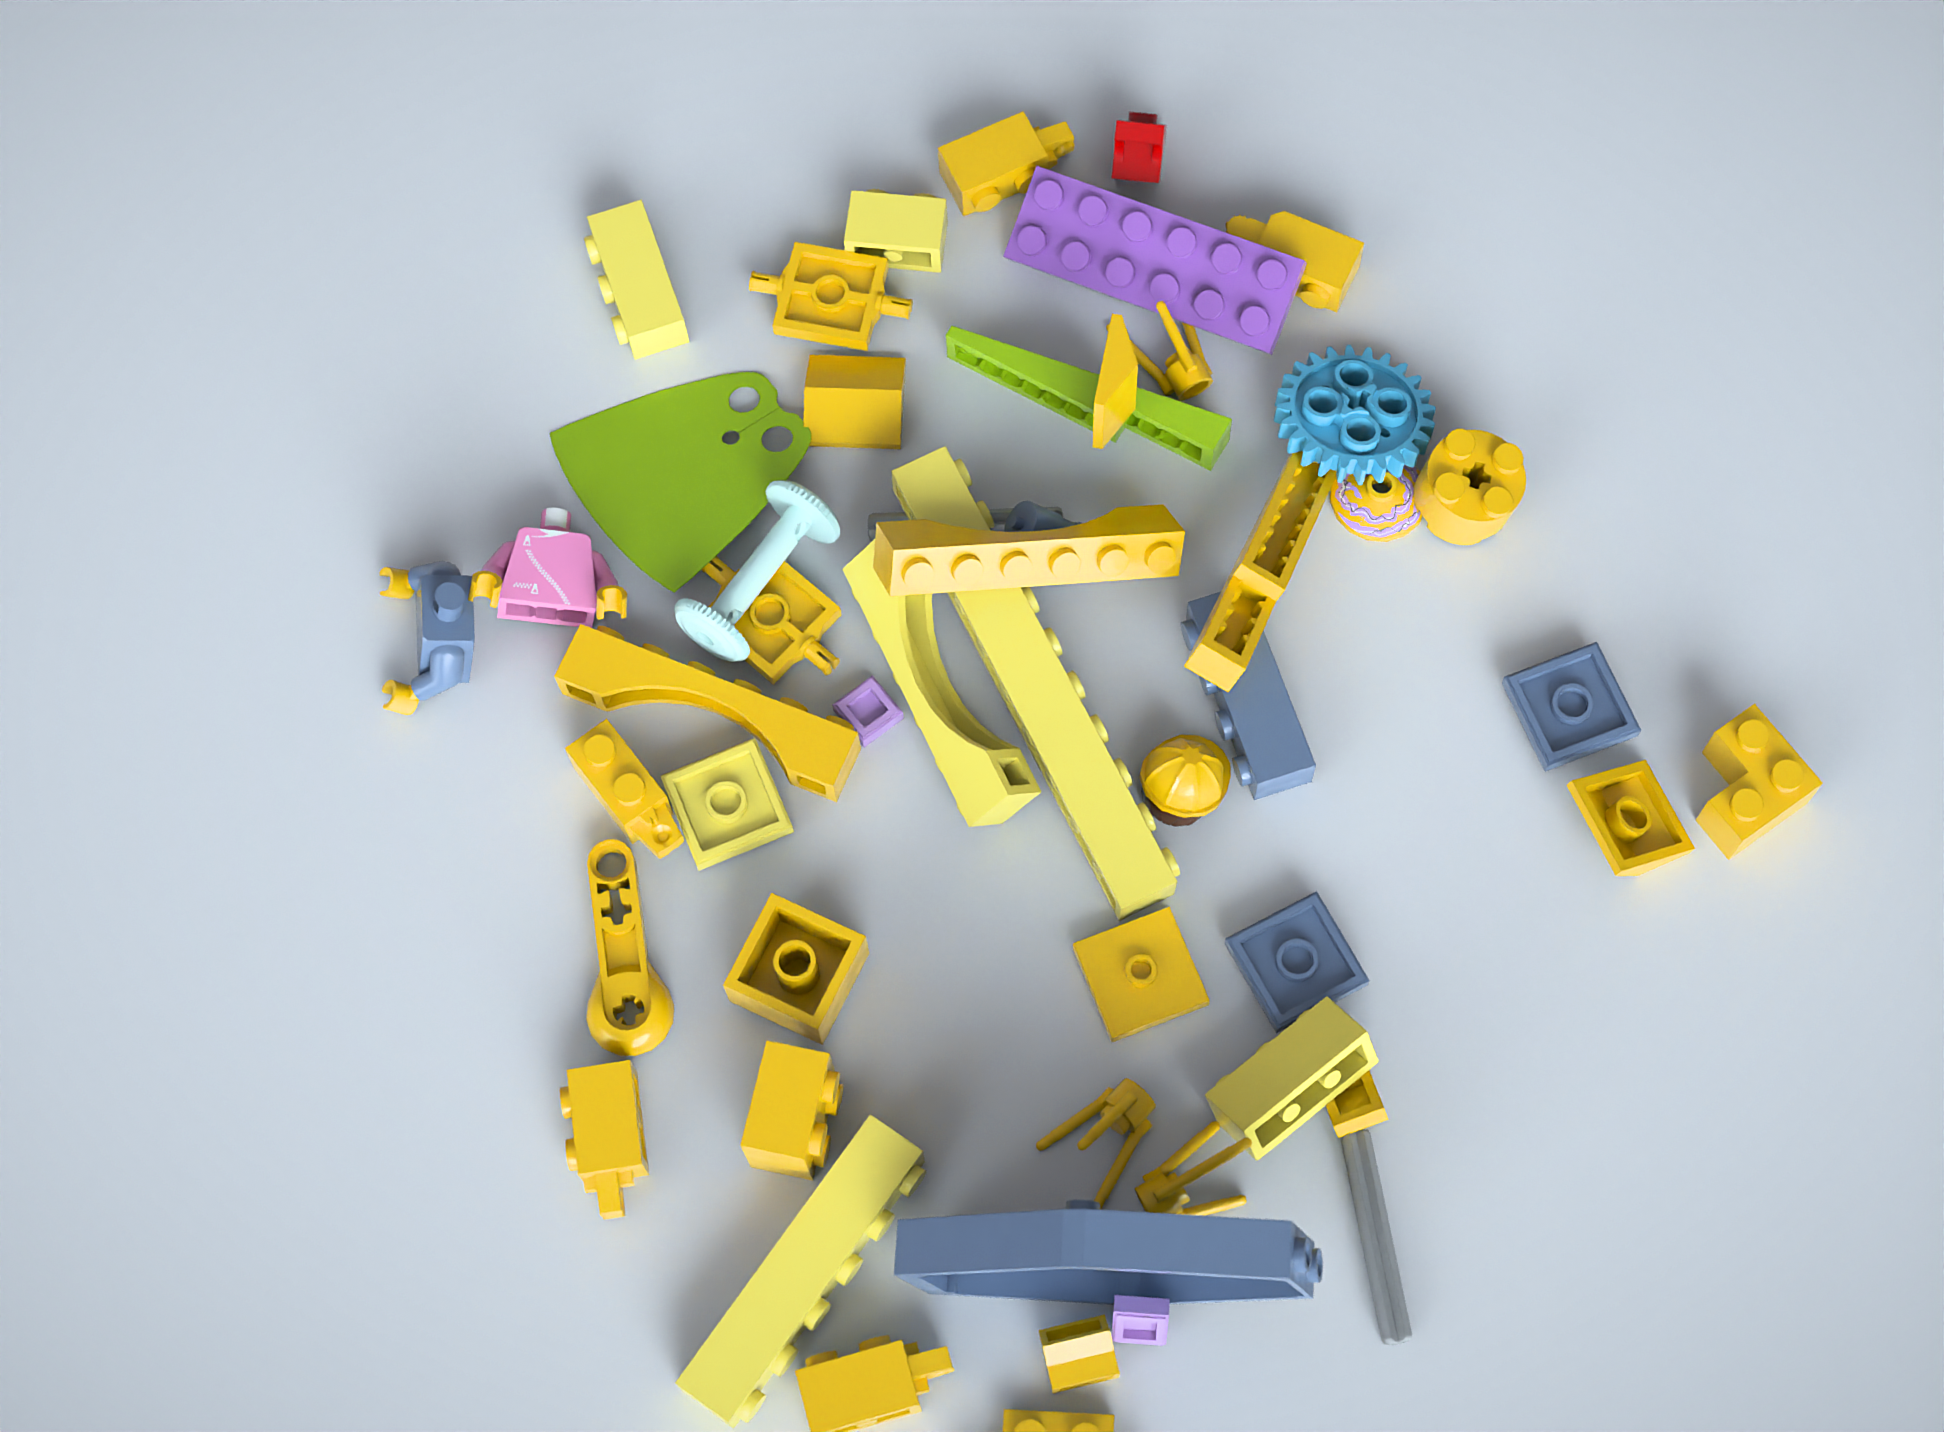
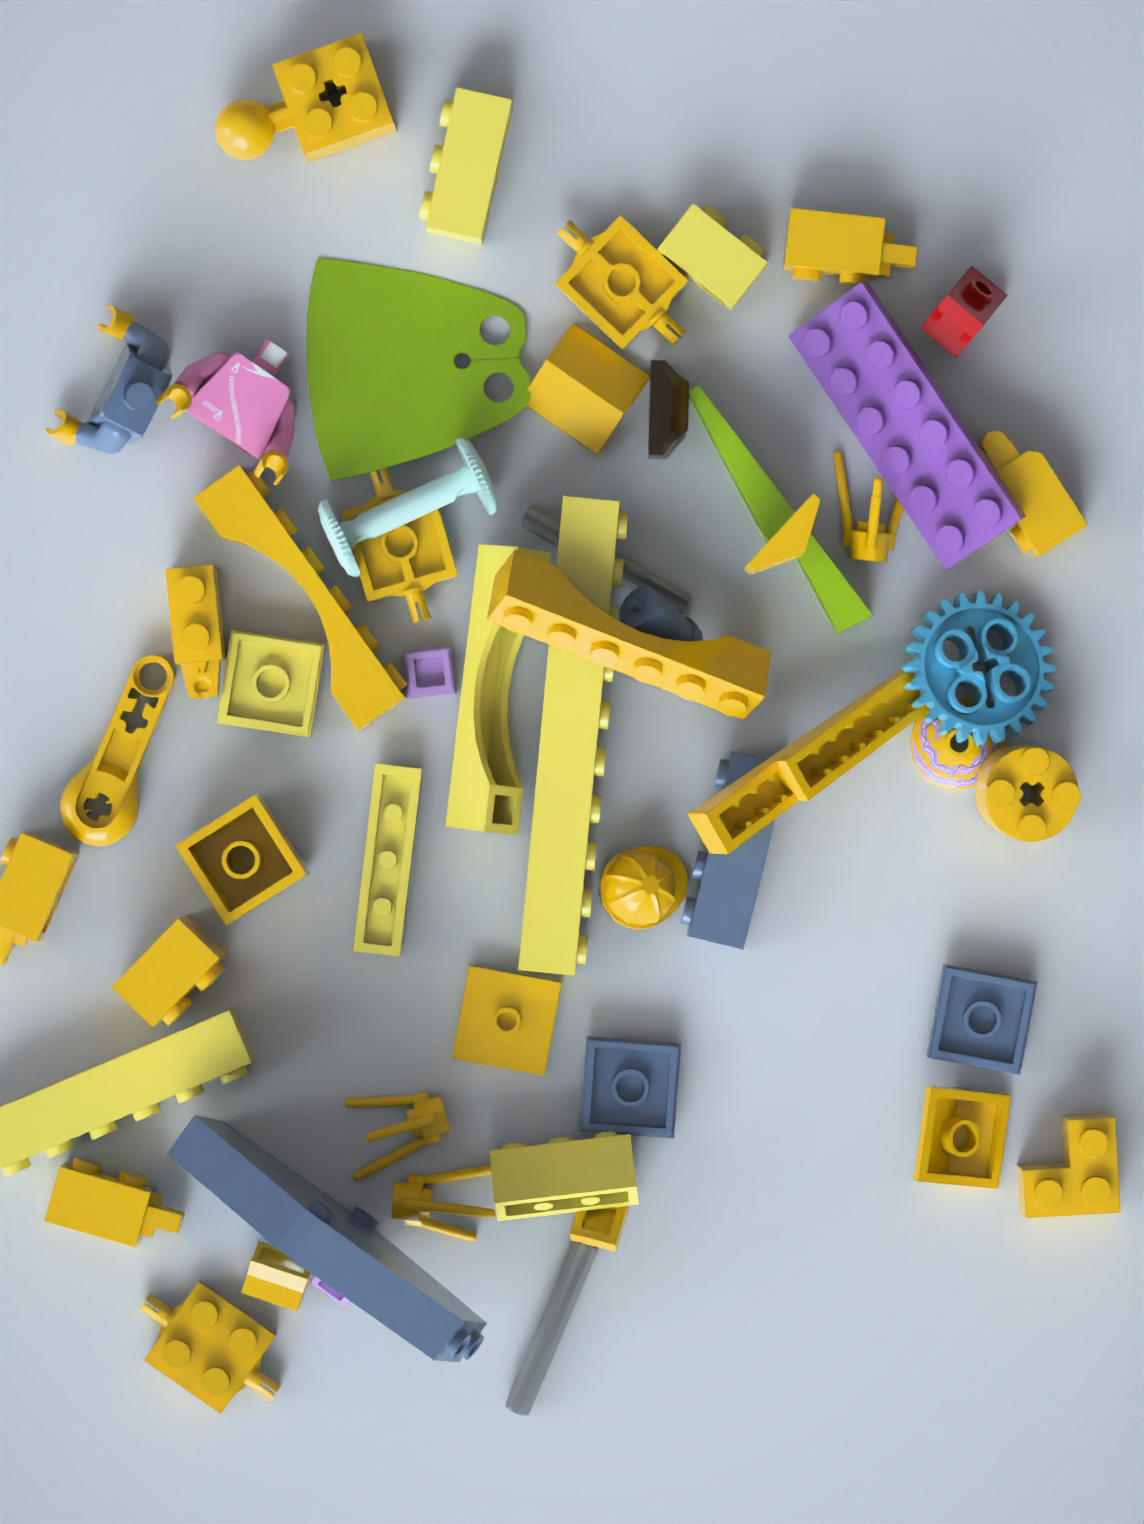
camera: 30 degrees right, 20 degrees up
none -> yellow brick [215,33,396,163]
none -> light yellow plate [353,763,423,957]
none -> dark brown slope [648,360,689,459]

